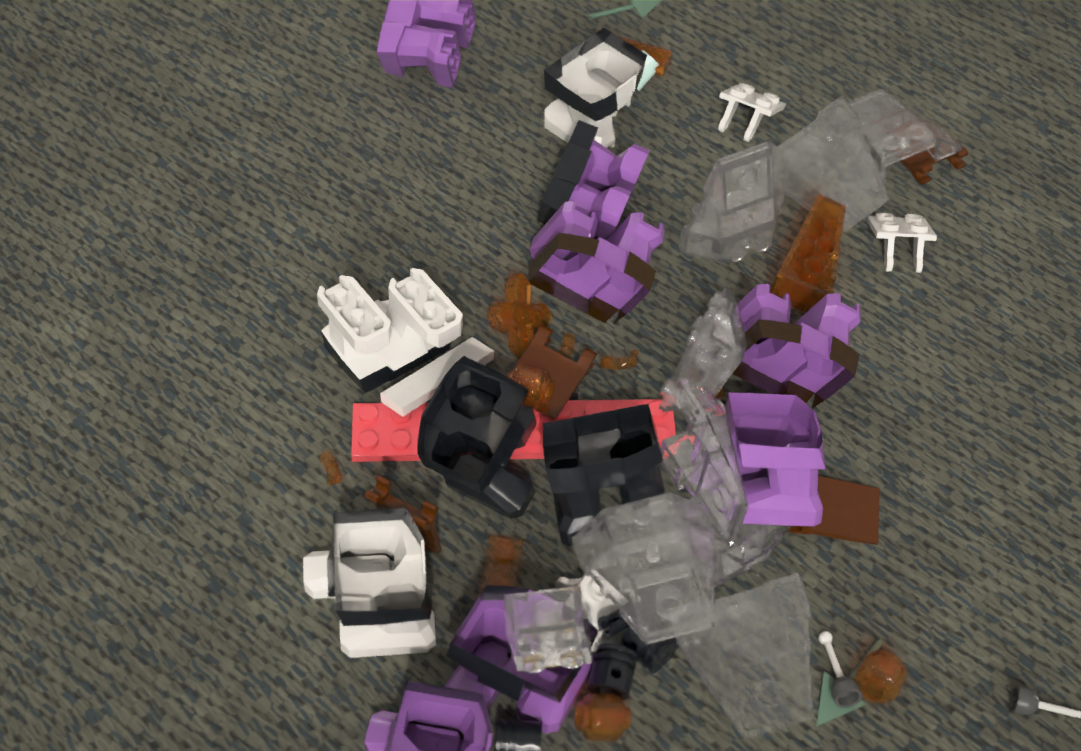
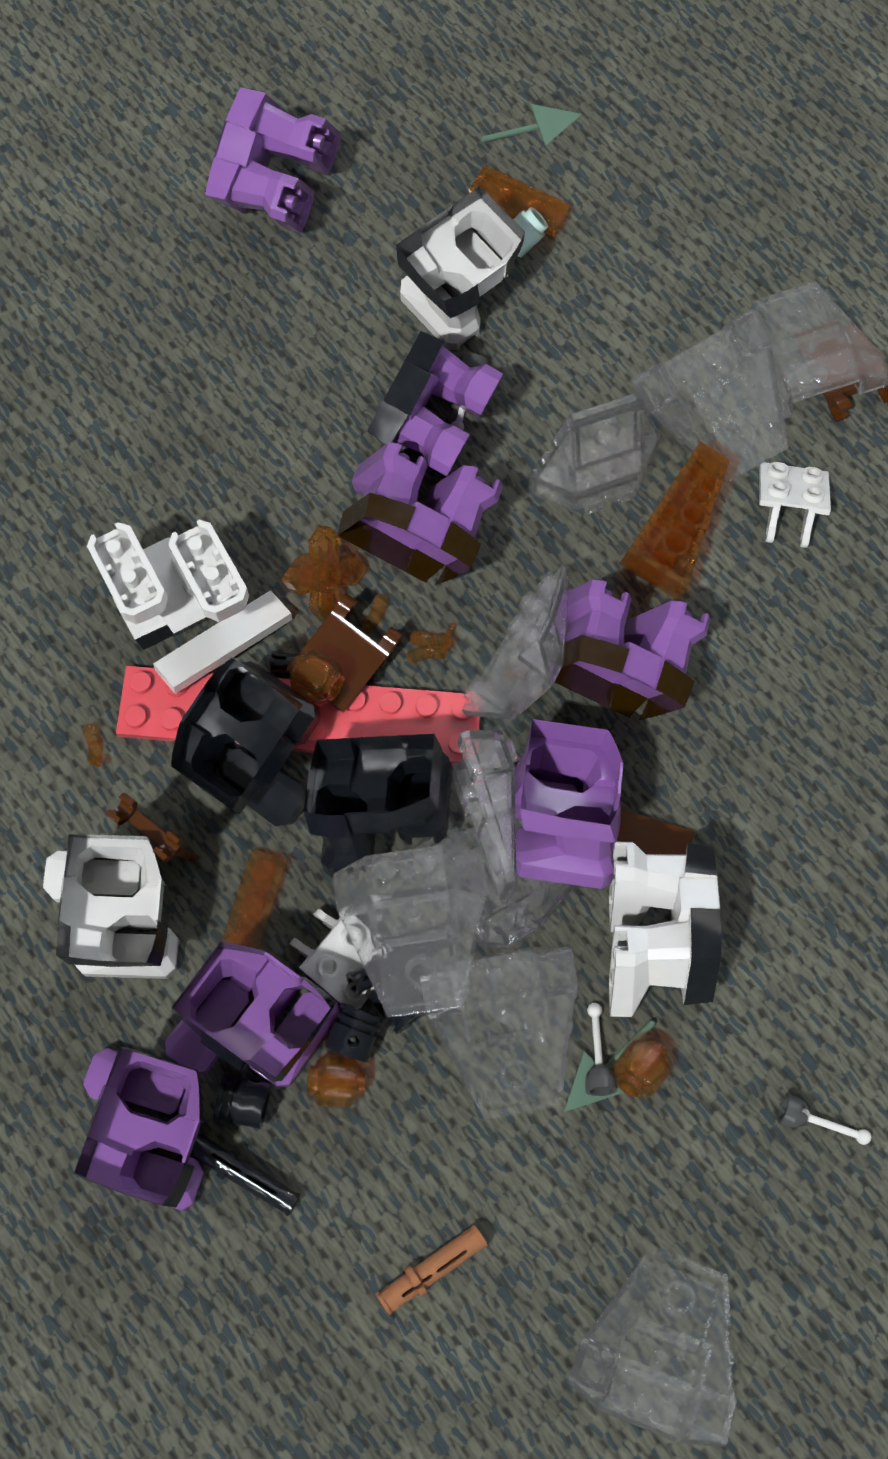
camera: 10 degrees right, 20 degrees up
clear brick [504,586,592,673] -> none
white plate [718,83,786,142] -> none
none -> clear orange piece [406,638,454,664]
none -> white piece [609,841,722,1017]

